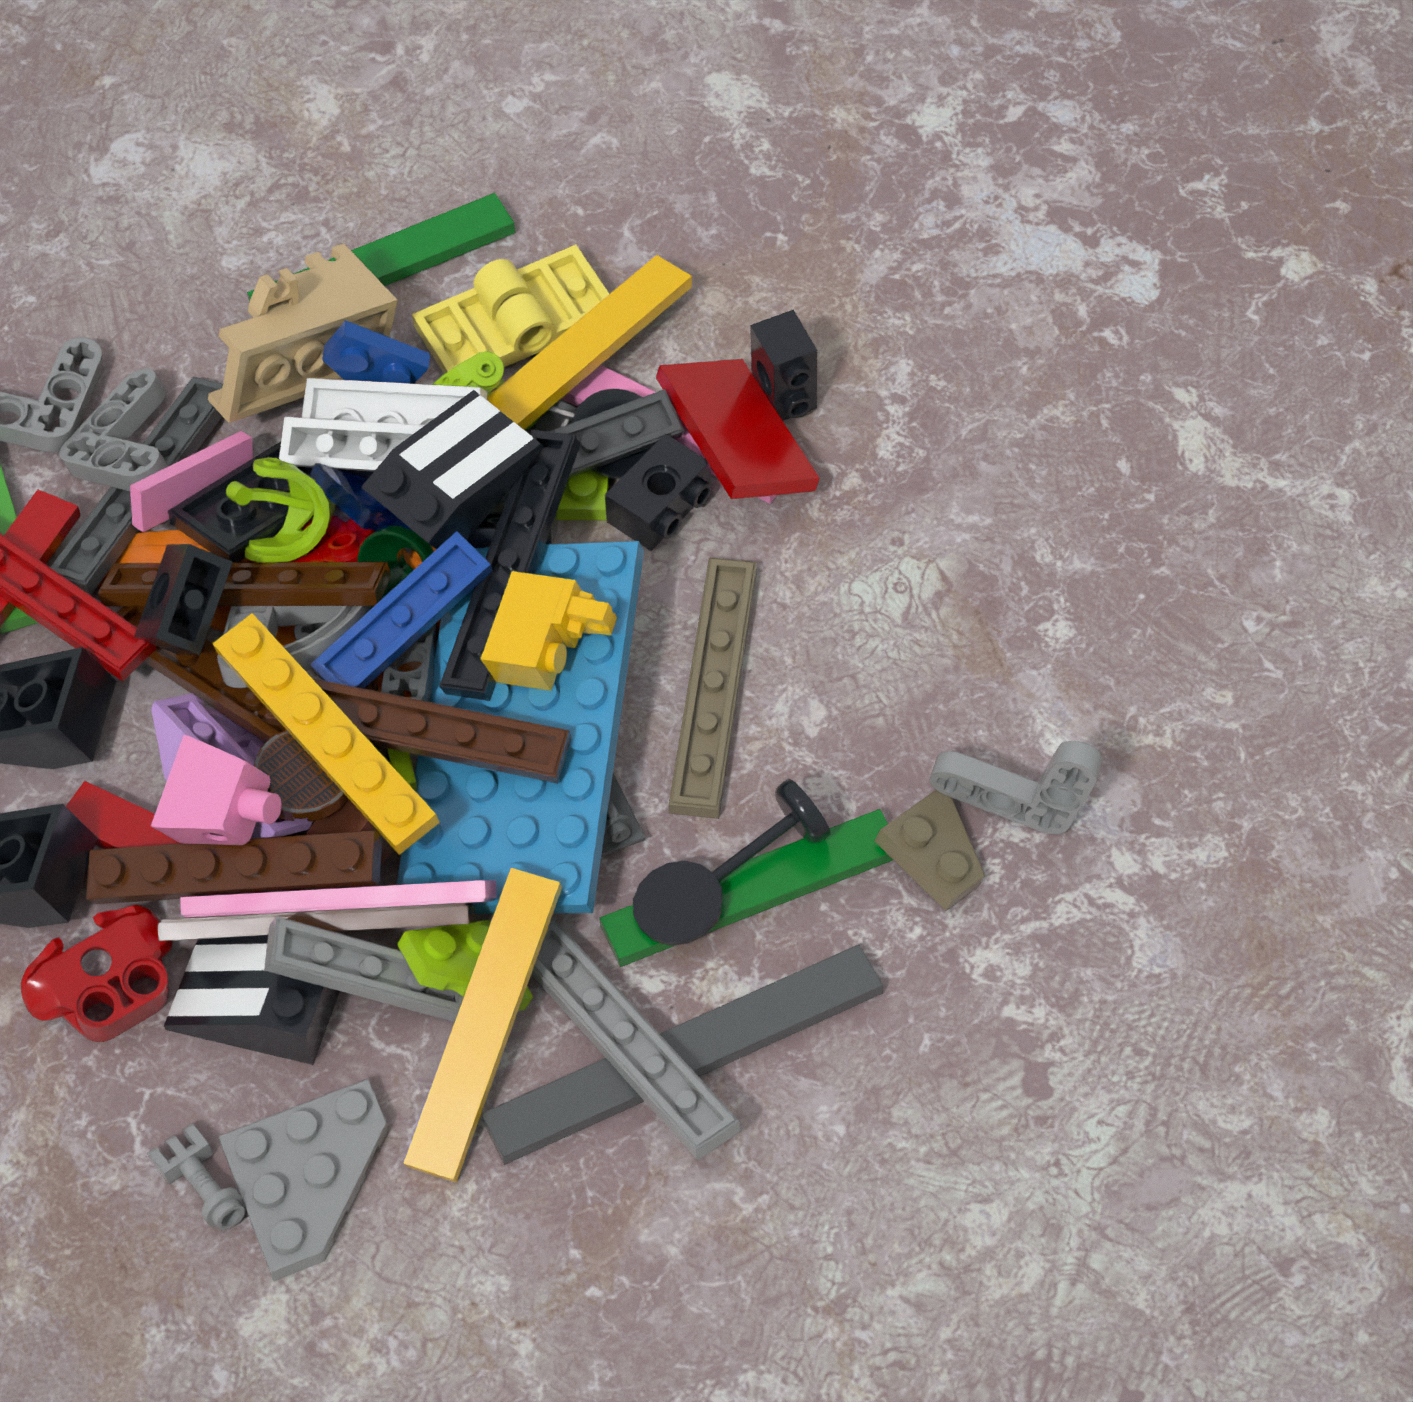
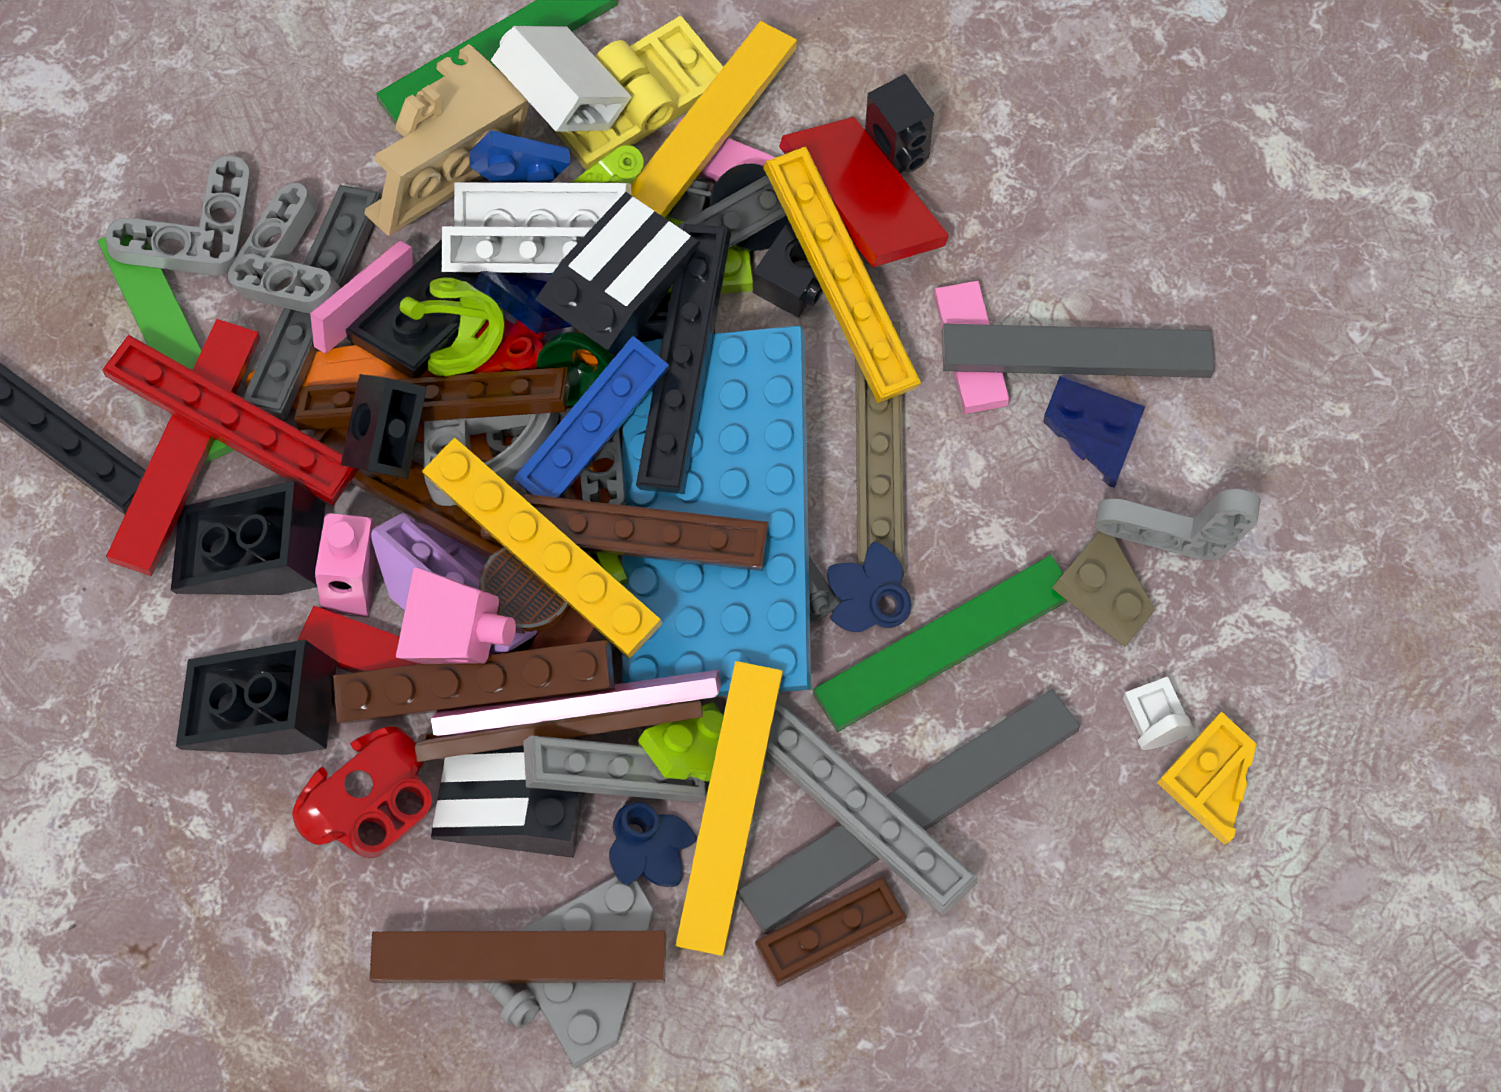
camera: 10 degrees left, 10 degrees up
yellow hinge [481,571,617,691] -> none
black piece [633,778,831,946] -> none
none -> bright pink torso [315,513,378,617]
none -> reddish brown tile [369,931,666,983]
none -> white brick [491,26,632,132]
none -> dark blue plate [609,803,697,887]
none -> reddish brown tile [755,876,907,988]
none -> yellow tile [763,147,921,404]
none -> dark blue plate [827,542,912,632]
none -> bright pink tile [934,281,1009,414]
none -> dark grey tile [941,324,1214,378]
none -> clear blue wing [1043,376,1145,488]
none -> white tile [1123,676,1194,750]
none -> yellow wing [1156,711,1257,845]

